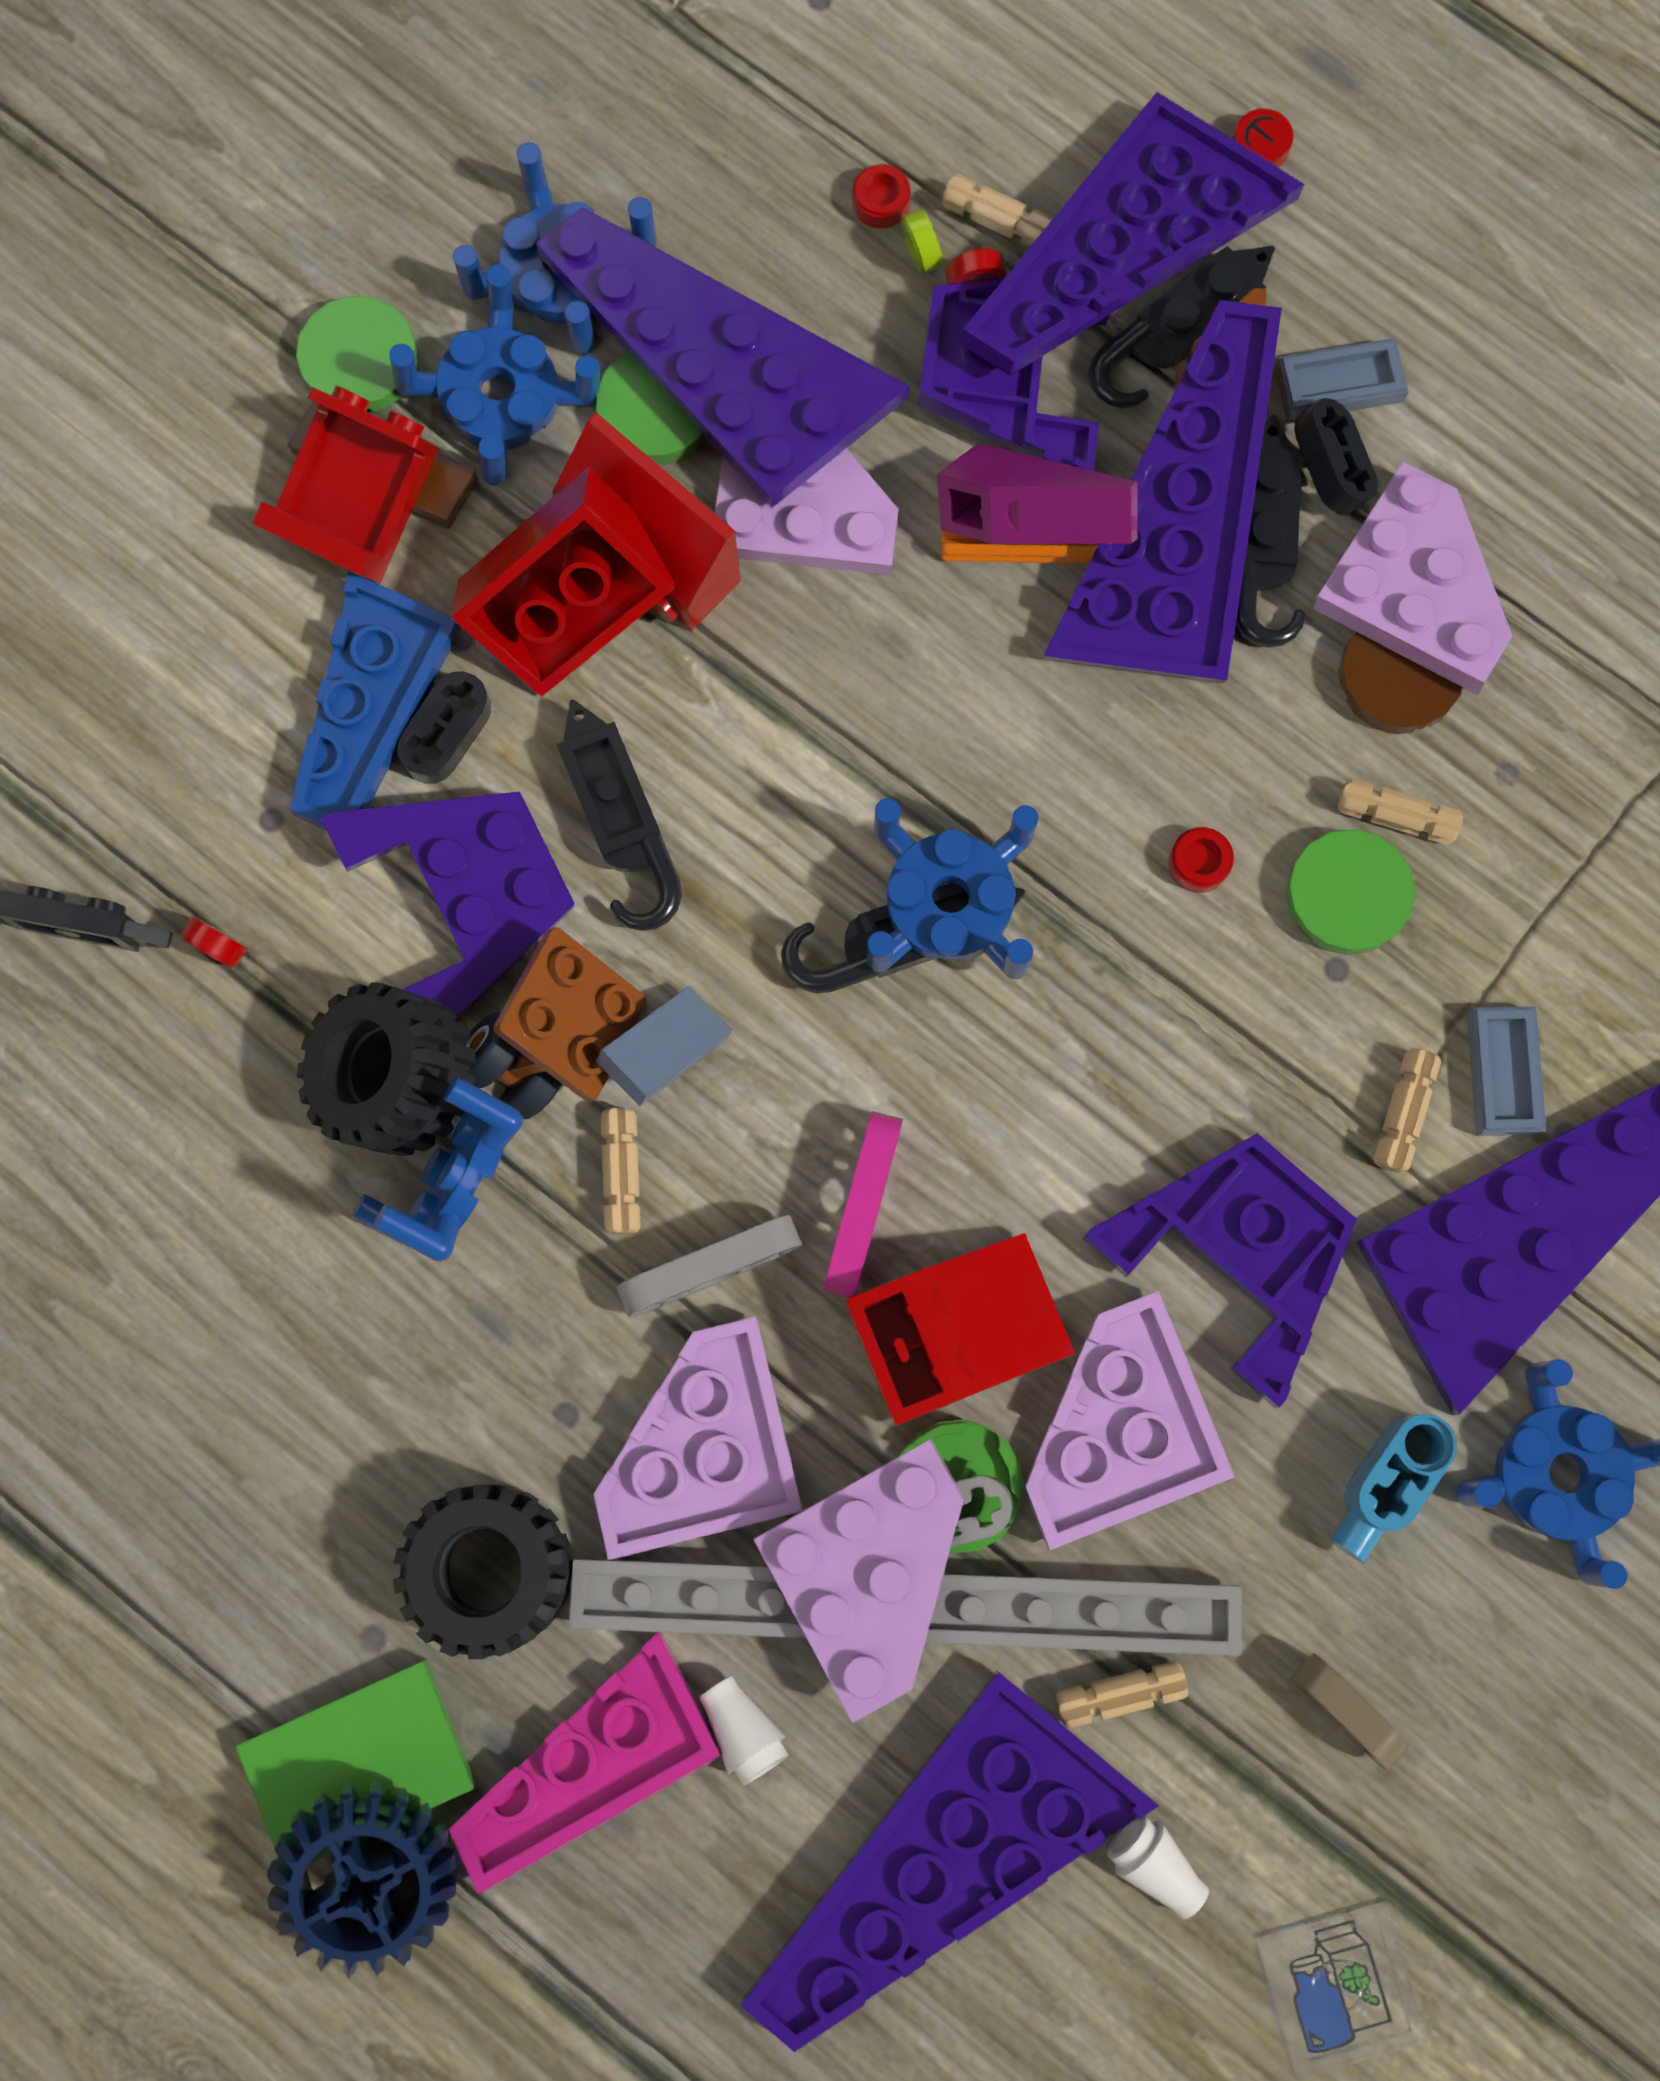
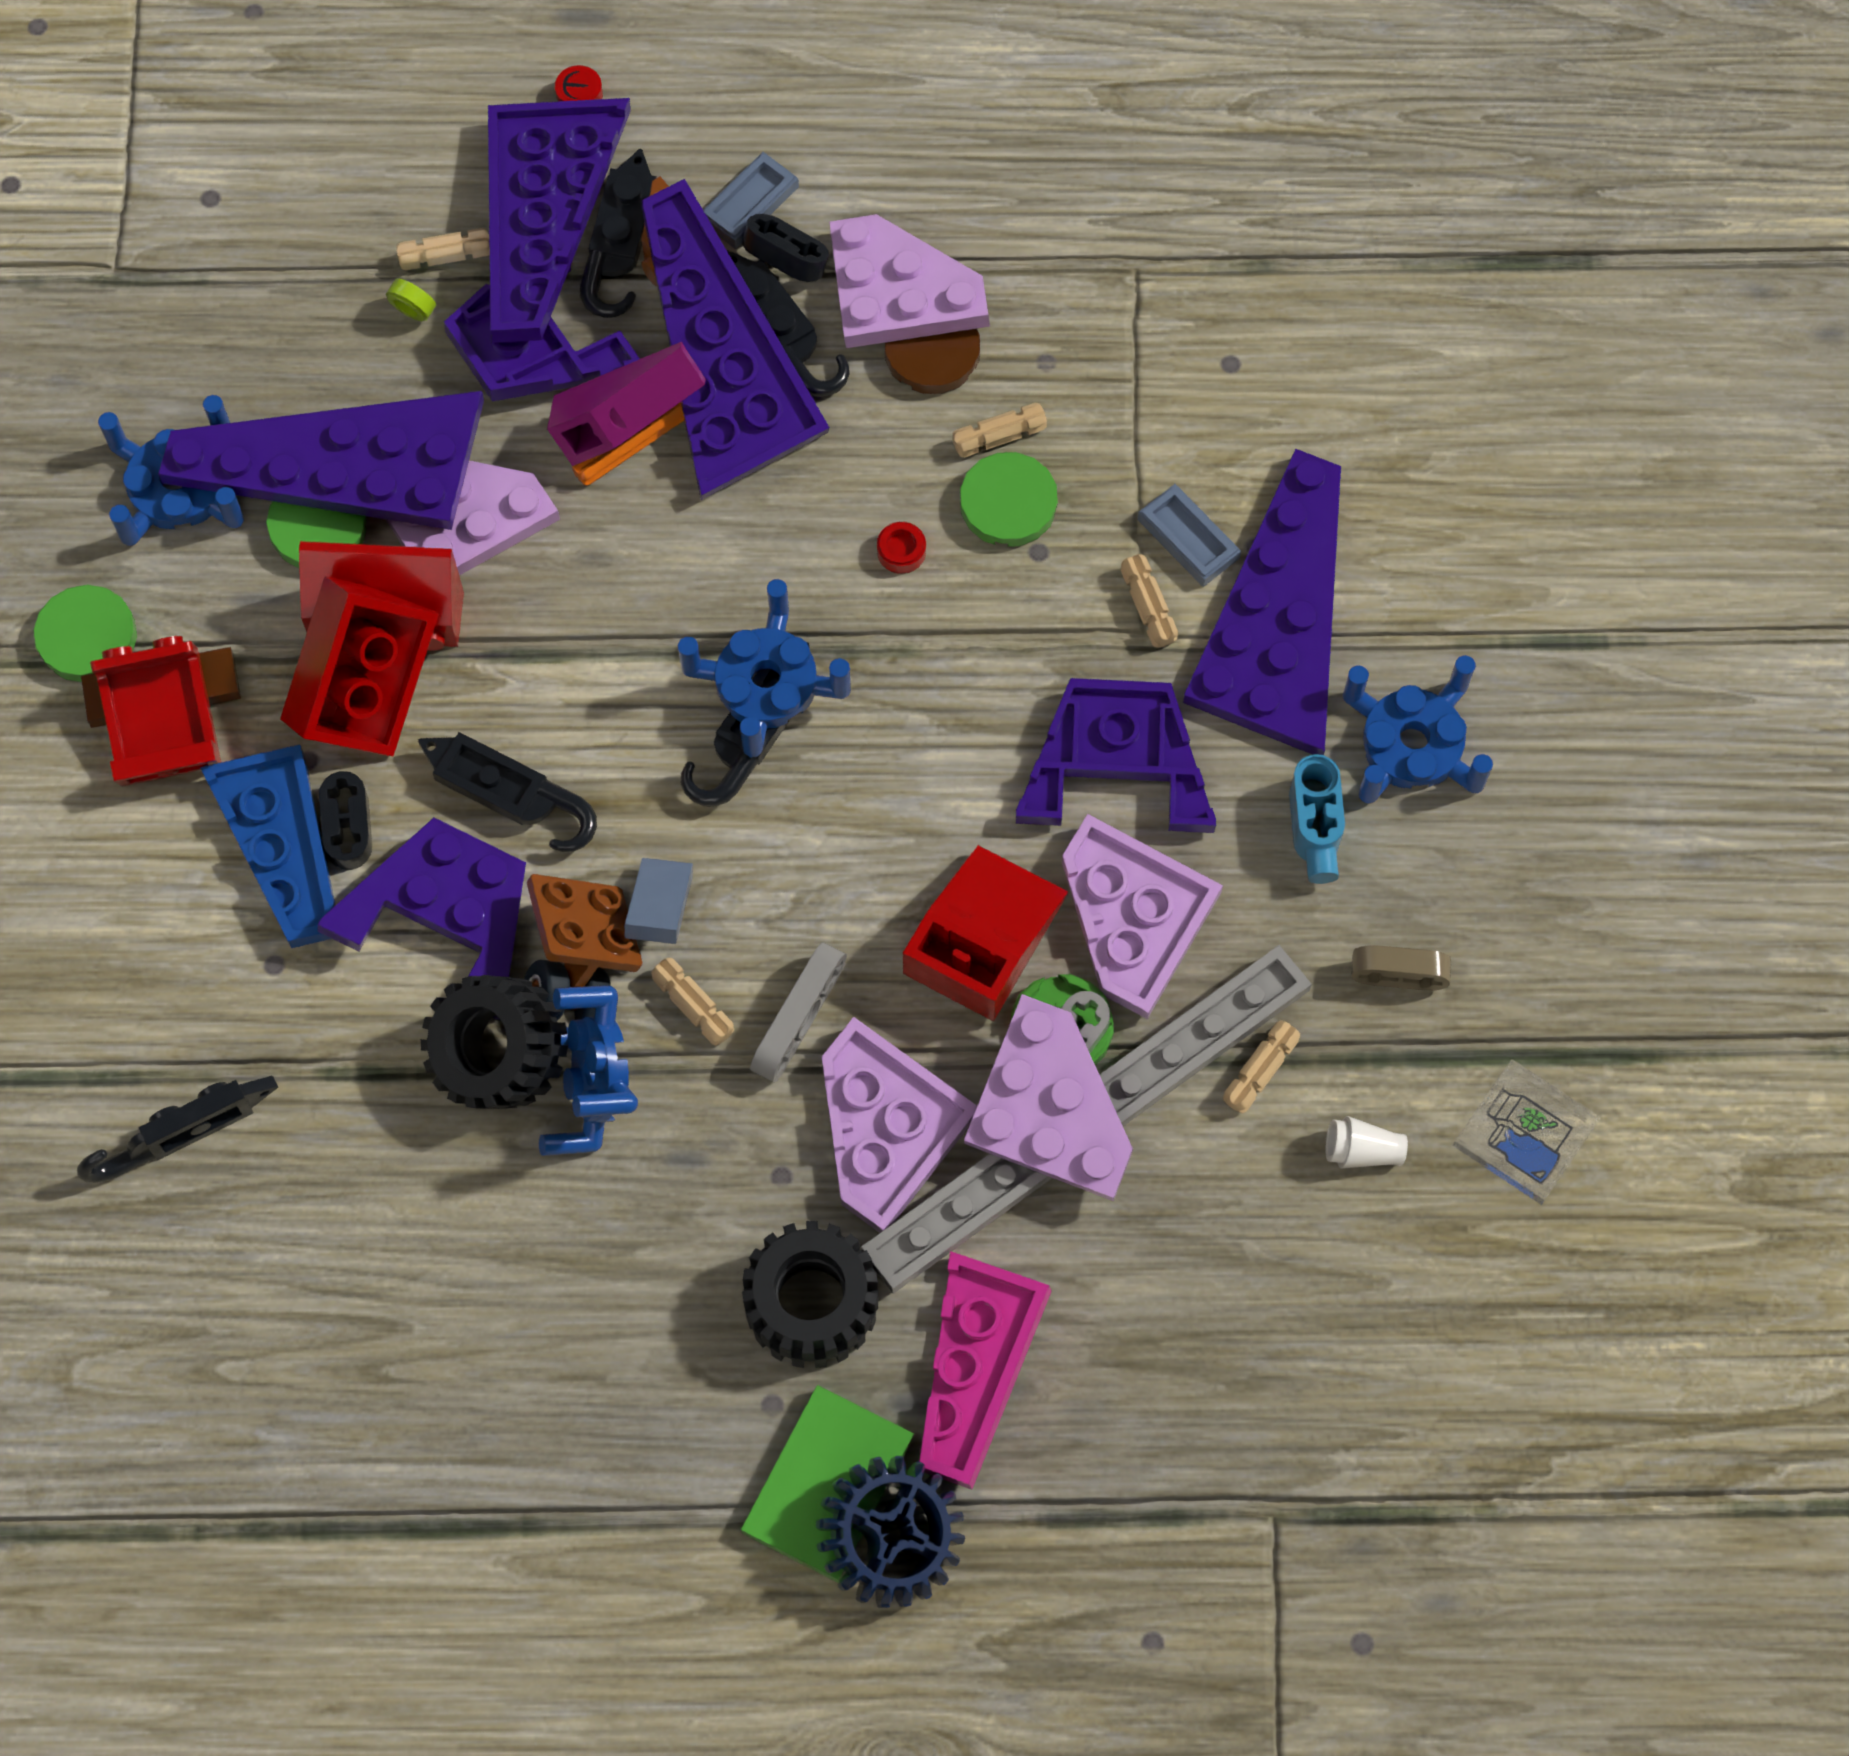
camera: 40 degrees left, 10 degrees down
red tile [181,915,248,968] -> none
blue plate [389,264,600,486] -> none
white cone [699,1676,789,1786] -> none
dark purple wing [741,1670,1159,2052] -> none
dark pink beam [823,1111,903,1298] -> none
red tile [852,164,911,229] -> none
red tile [945,248,1007,285] -> none

